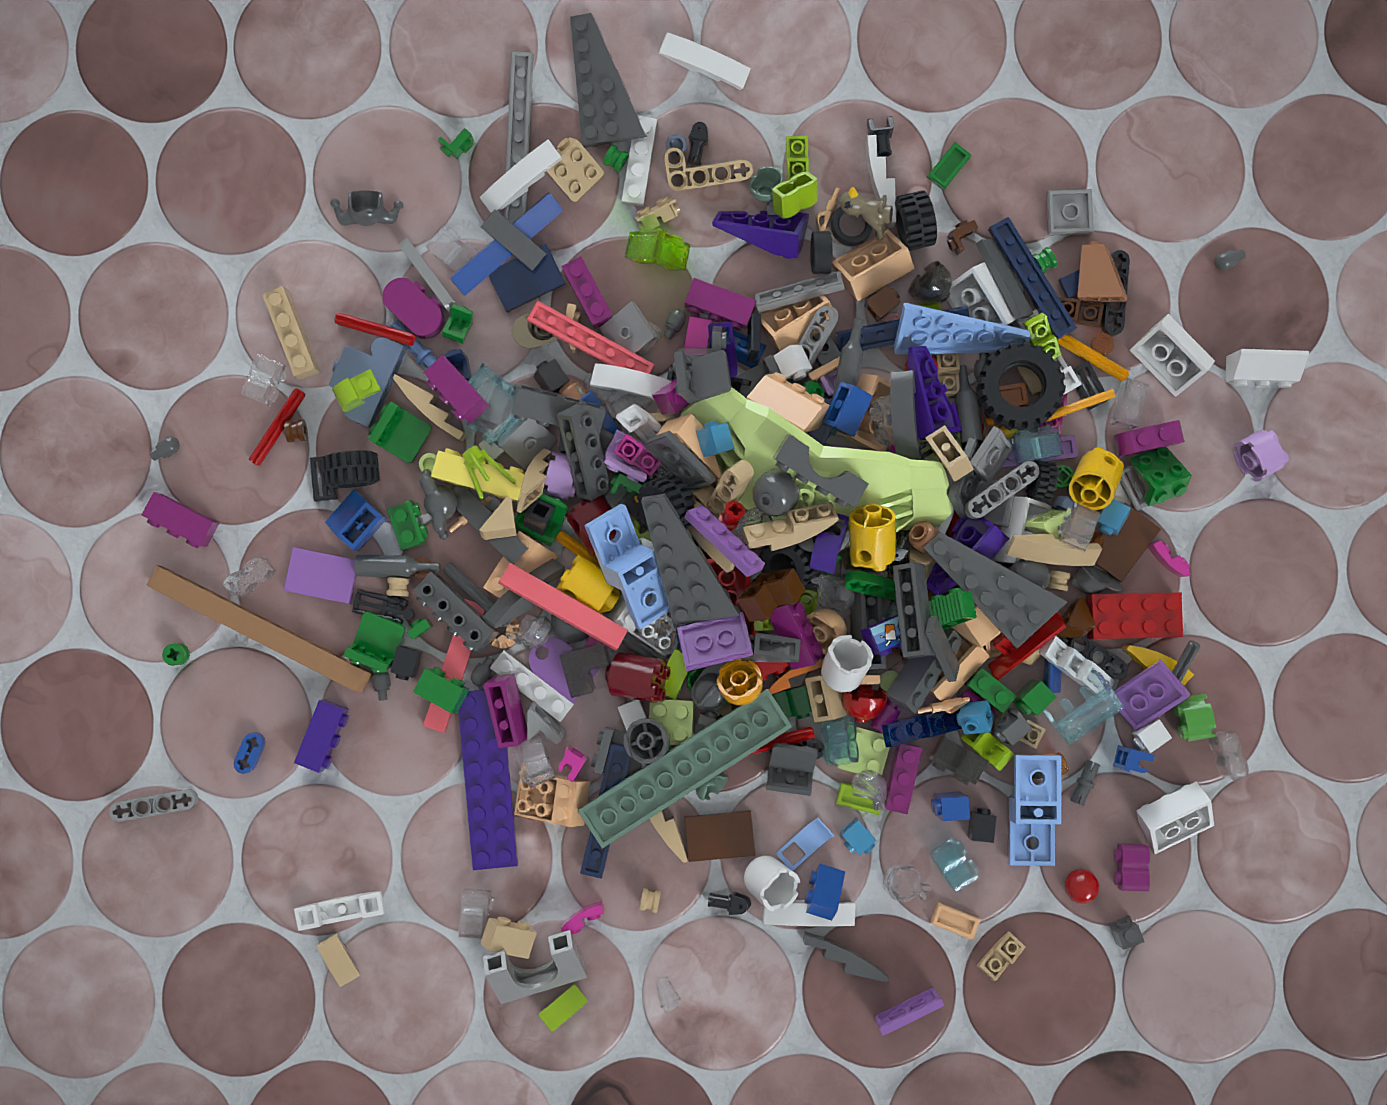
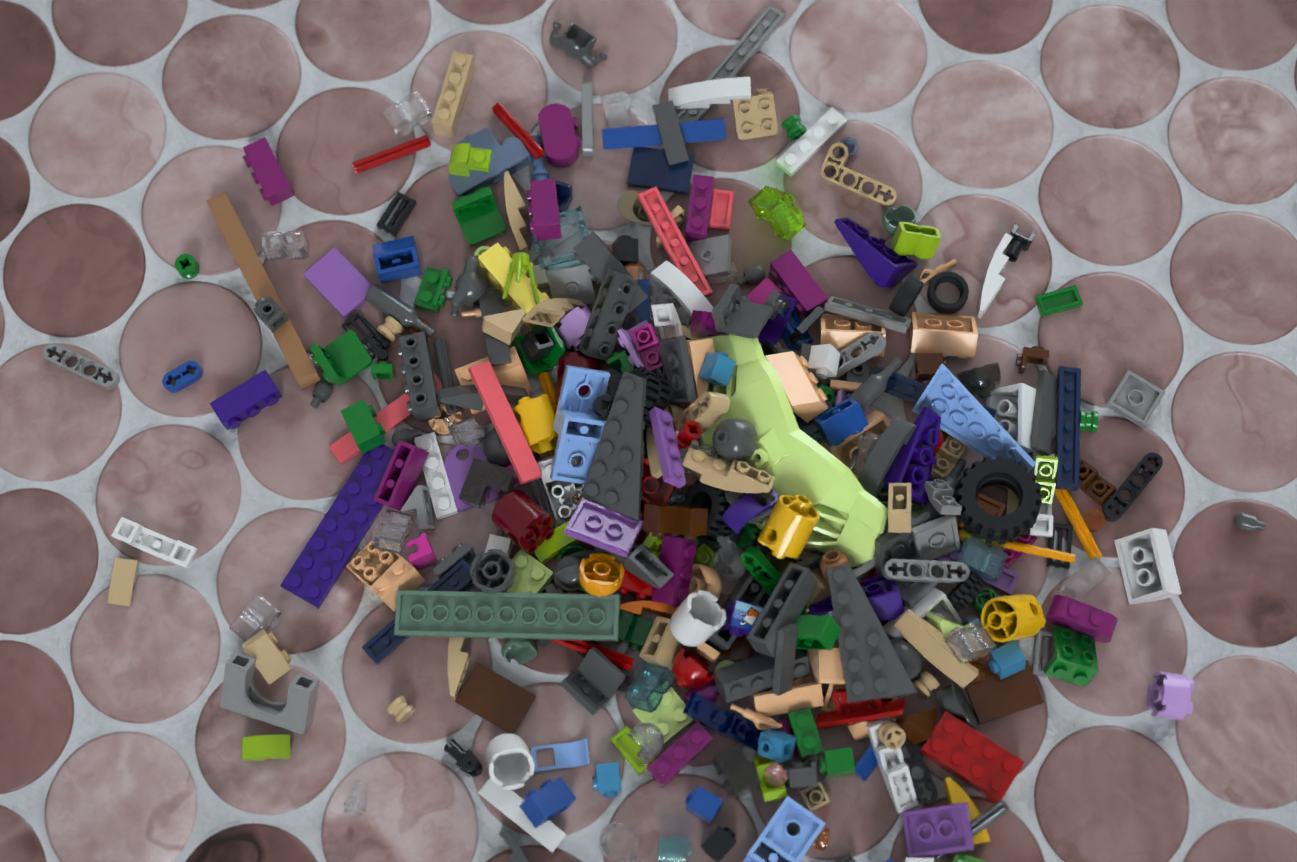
camera: 40 degrees right, 15 degrees down
dark grey cylinder [150,436,180,461] -> none
reddish brown wheel [284,419,308,443] -> none
black tyre [321,450,380,488] -> none
black brick [390,646,422,681] -> none
green bracket [438,128,474,159] -> none
green bracket [442,304,473,344] -> none
dark pink slope [561,901,605,934] -> none
dark grey wing [570,13,647,148] -> none
tan hinge [634,196,680,232] -> none
white slope [658,32,751,90] -> none
black piece [687,122,708,165] -> none
dark grey arch [773,434,869,508] -> none
lime slope [786,136,809,181] -> none
dark tan animal [839,187,893,240] -> none
black tyre [895,190,937,251] -> none
clear light blue window [1043,672,1125,745] -> none
dark blue tile [1058,270,1080,298] -> none
nougat slope [1077,241,1127,302] -> none
dark pink slope [1148,540,1191,577] -> none
white slope [1226,349,1309,388] -> none
none -> dark grey brick [253,296,289,333]
none -> black wheel [593,395,614,417]
none -> coral tile [709,189,734,232]
none -> clear tile [765,763,787,787]
none -> tan wheel [877,721,906,749]
none -> light grey slope [924,479,962,515]

